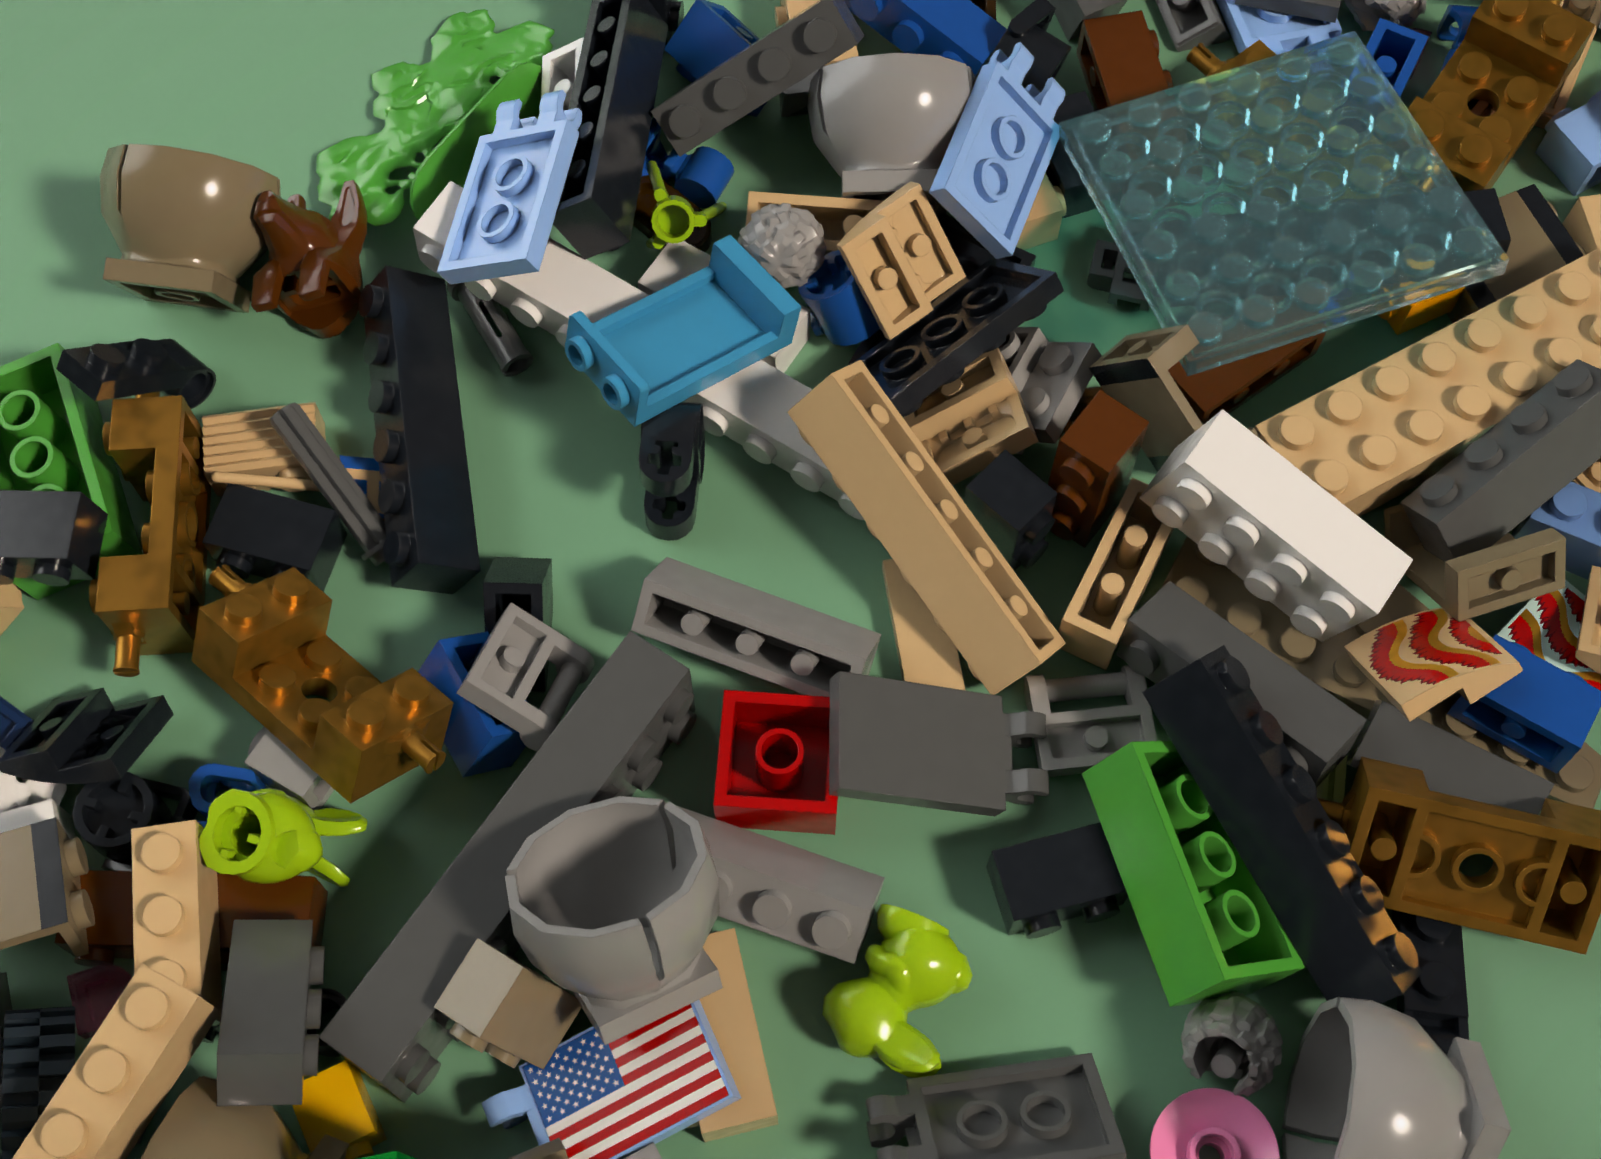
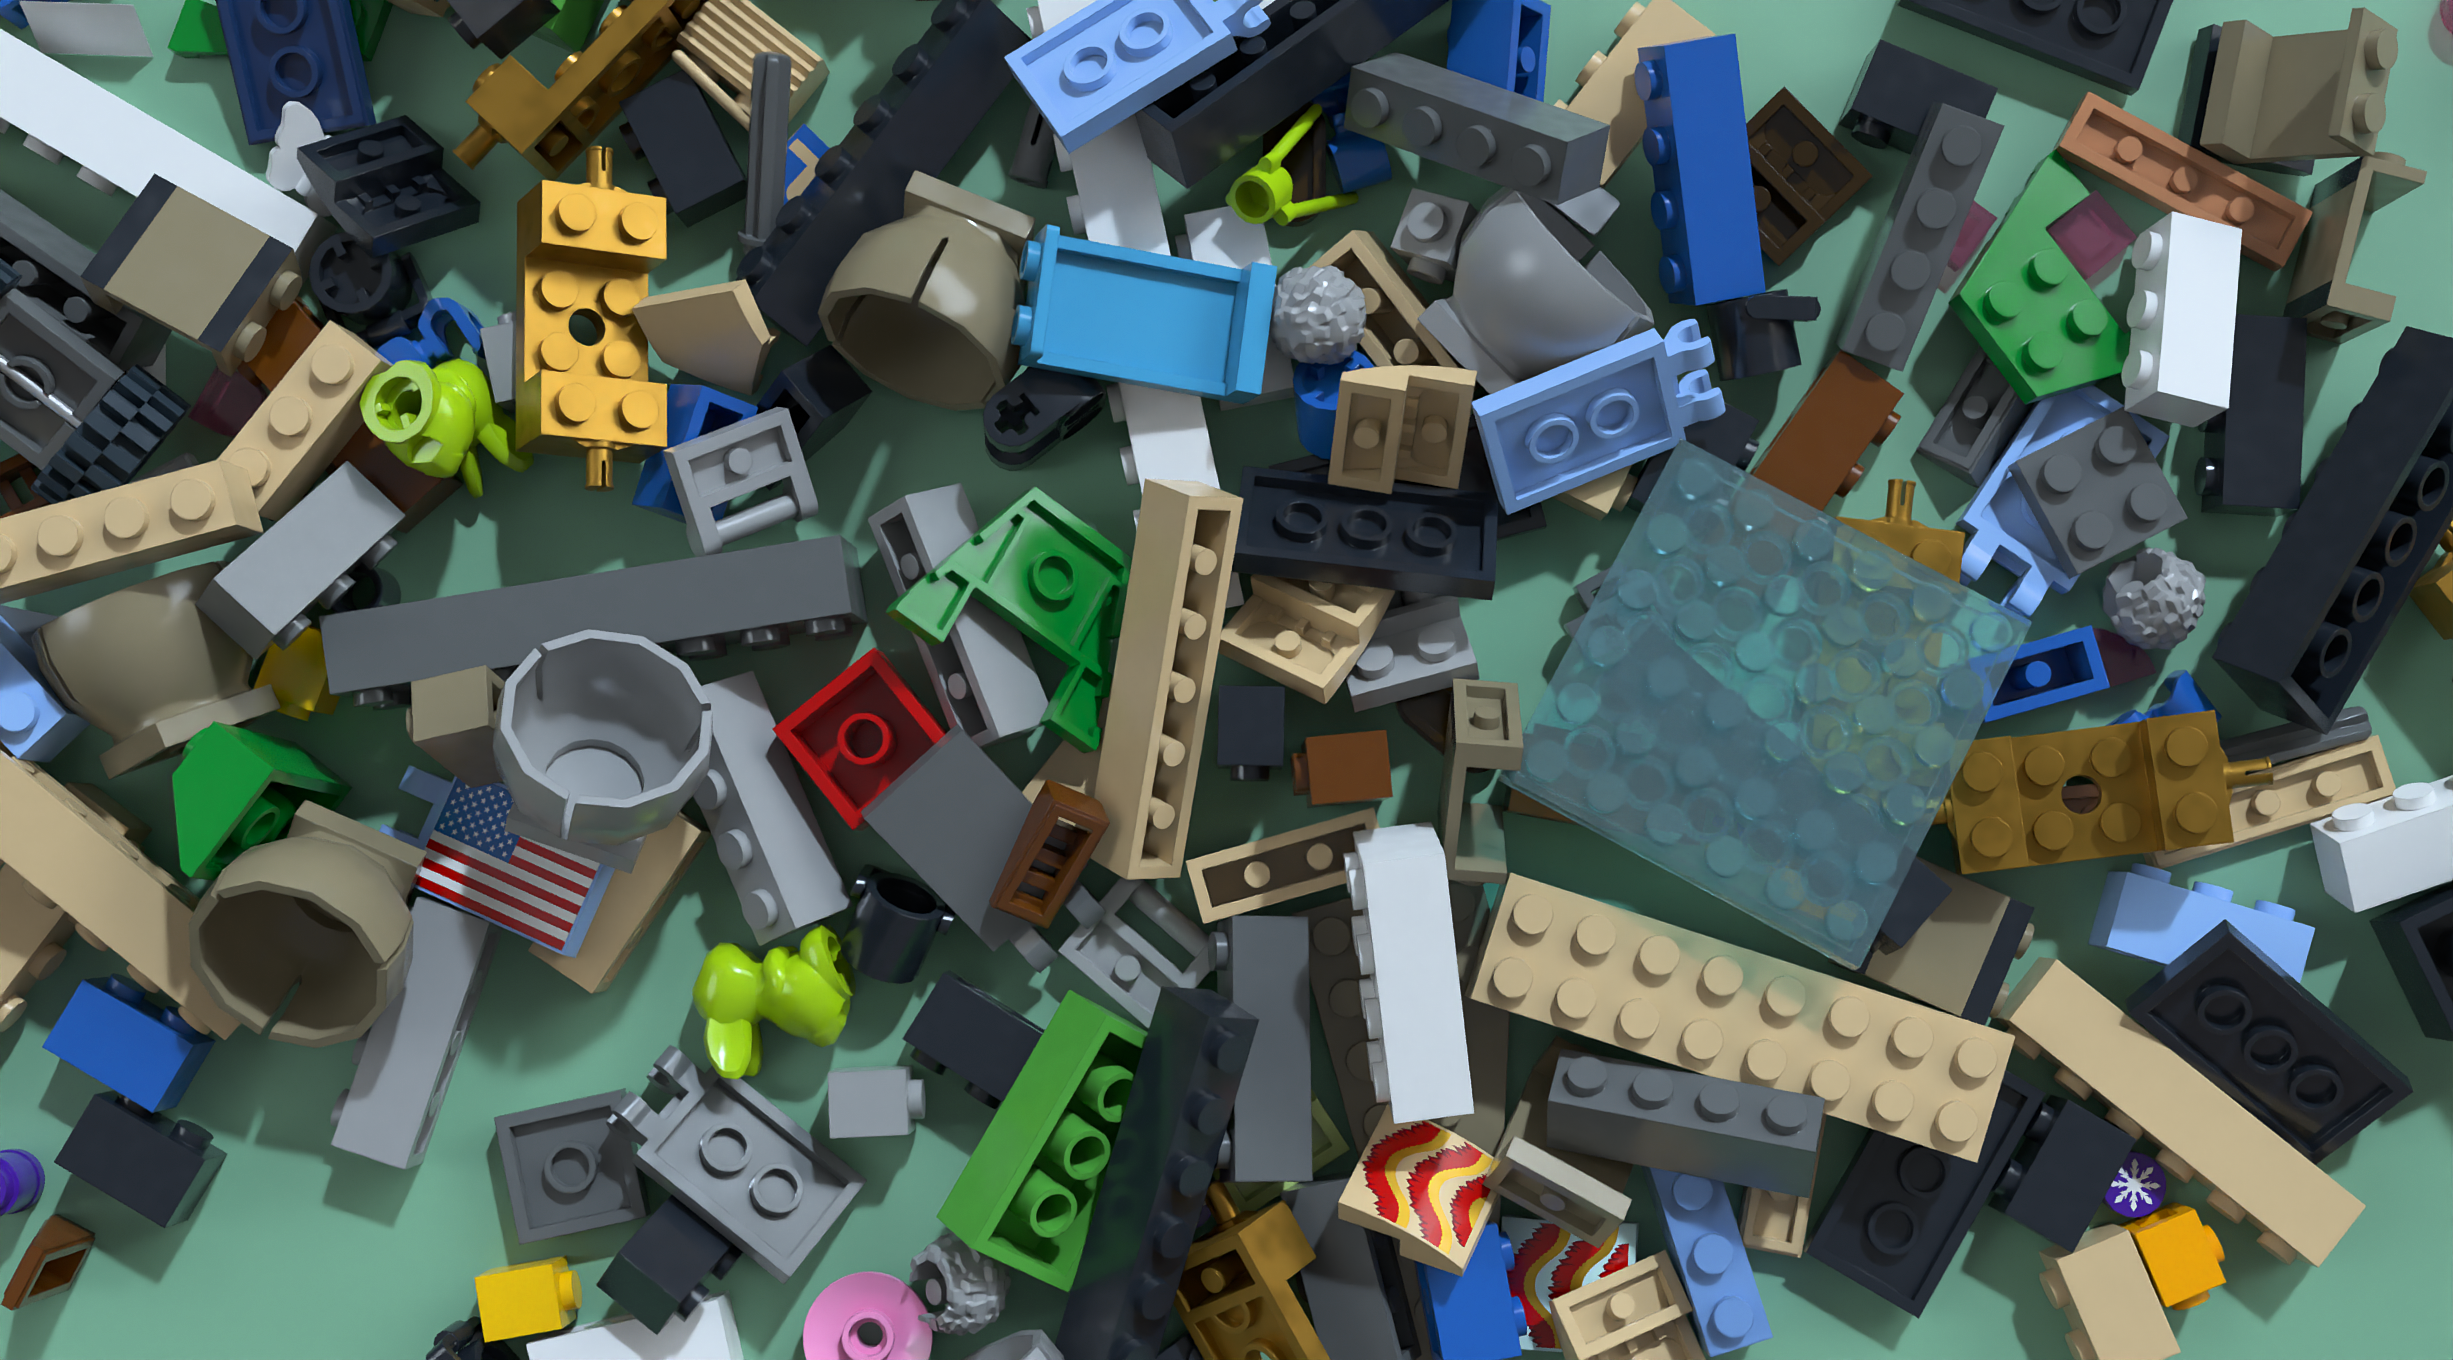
camera: 50 degrees right, 20 degrees up
none -> tan slope [632,279,781,396]
none -> dark tan plate [818,170,1036,411]
none -> light grey brick [827,1065,926,1138]
none -> black piece [840,864,955,984]
none -> green wing [885,486,1132,753]
none -> reddish brown slope [989,779,1110,929]
none -> light grey brick [1390,188,1478,284]

